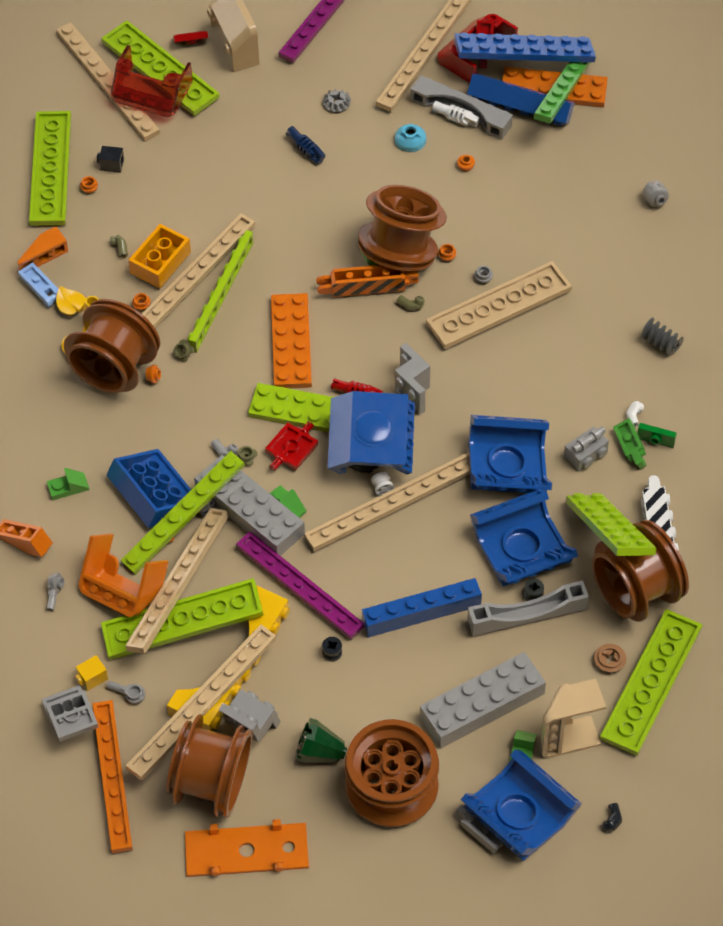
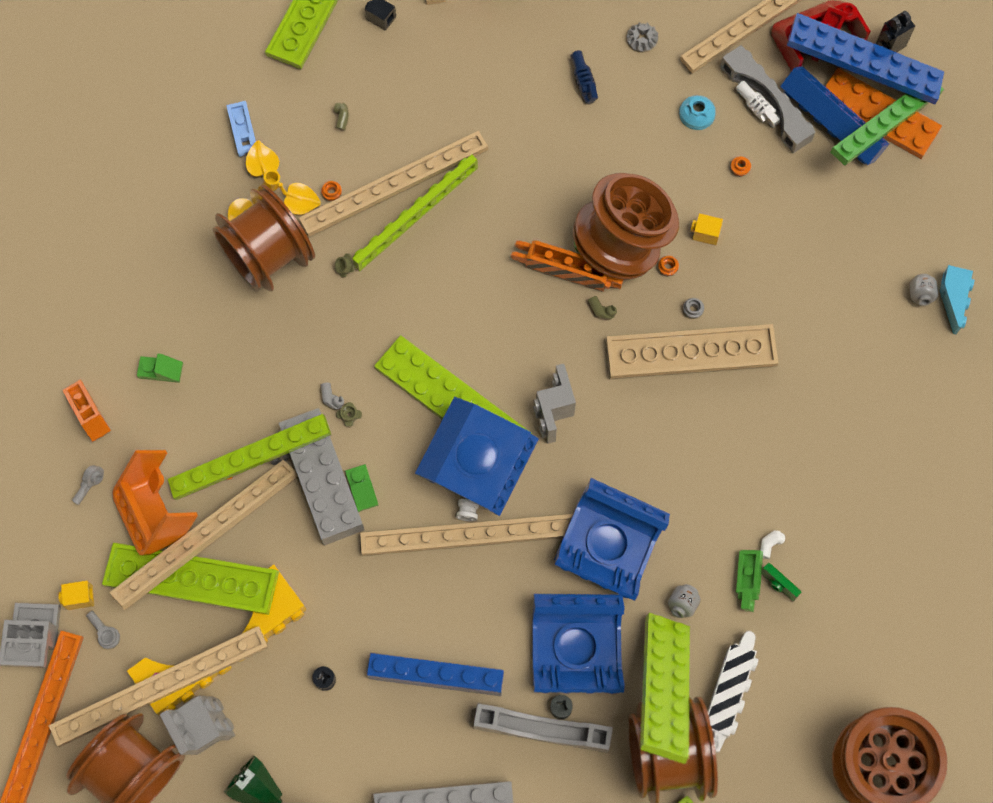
camera: 25 degrees right, 15 degrees up
orange slope [17,226,69,271] -> none
orange plate [80,176,98,193] -> none
blue slope [107,449,192,528] -> none
light orange brick [128,224,191,289] -> none
orange plate [146,365,161,383] -> none
magenta plate [236,531,364,640] -> none
red plate [265,421,318,471] -> none
orange plate [271,293,312,388] -> none
red hinge [331,378,383,393] -> none
light grey brick [564,426,609,471] -> none
dark grey piece [642,317,684,356] -> none
none -> light grey head [668,584,701,618]
none -> yellow brick [690,213,723,245]
none -> black hinge [876,11,915,52]
none -> medium azure slope [939,265,975,334]

